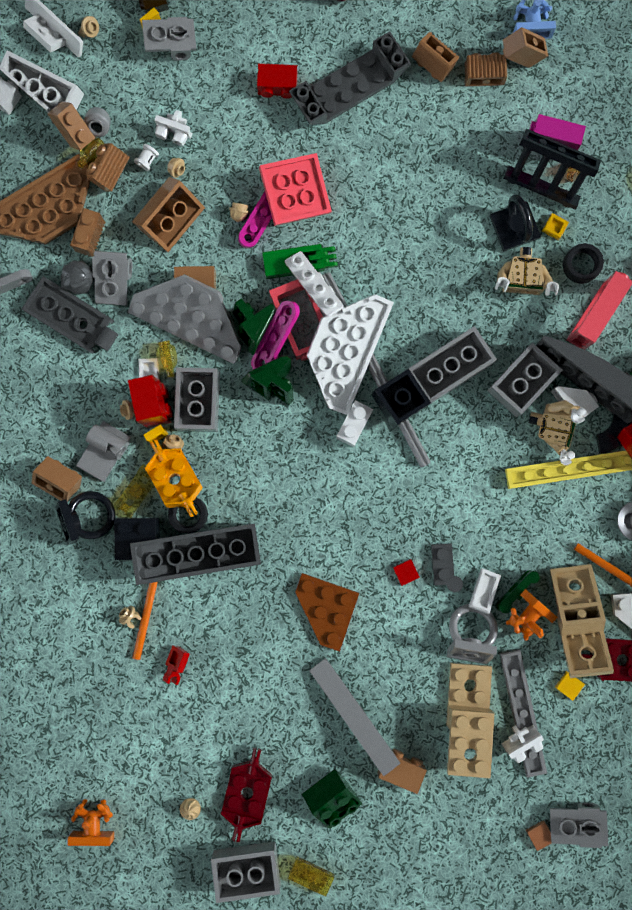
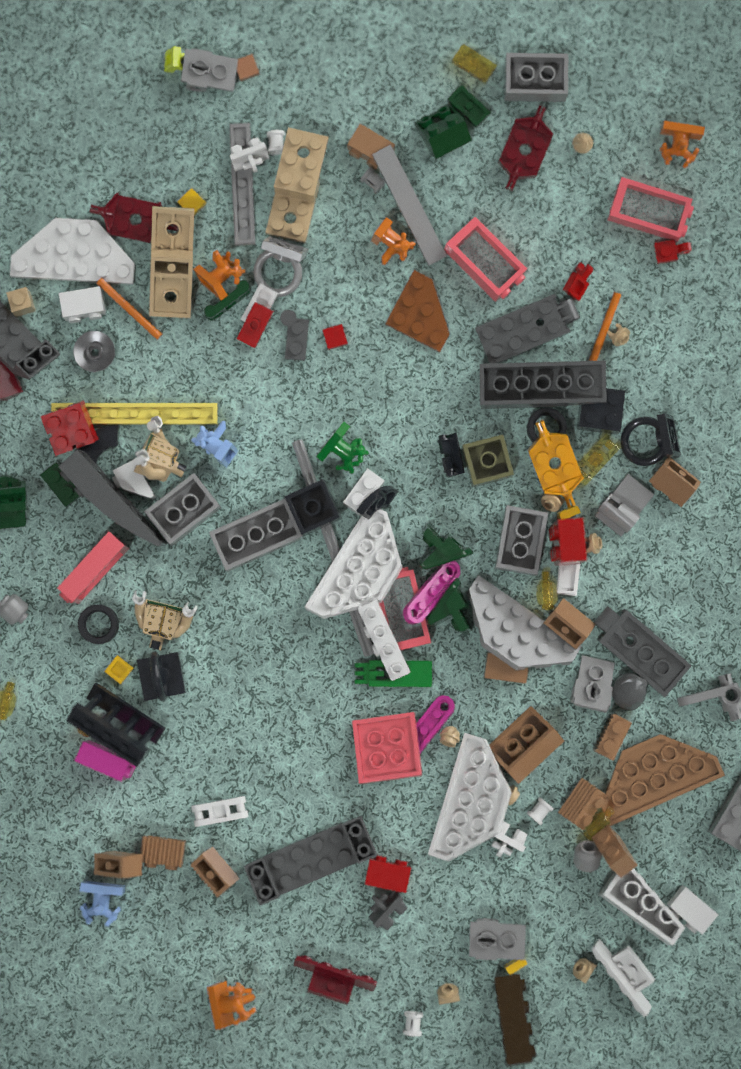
camera: 175 degrees left, 0 degrees up
none -> neon yellow tile [164,46,185,73]
none -> light blue piece [191,421,238,468]
none -> white plate [191,796,249,827]
none -> red plate [237,302,274,348]
none -> white bush [267,130,285,155]
none -> green piece [316,422,369,474]
none -> black tile [356,486,398,519]
none -> light grey bush [360,167,386,194]
none -> dark grey hips [369,890,408,930]
none -> orange piece [371,217,416,265]
none -> white plate [428,733,512,861]
none -> black hinge [437,432,465,477]
none -> window [444,217,527,302]
none -> dark green plate [447,84,491,129]
none -> olive brick [462,434,514,488]
none -> dark grey hinge [475,294,580,363]
none -> medium nougat brick [544,598,596,649]
none -> window [607,177,694,242]
none -> red plate [653,240,692,264]

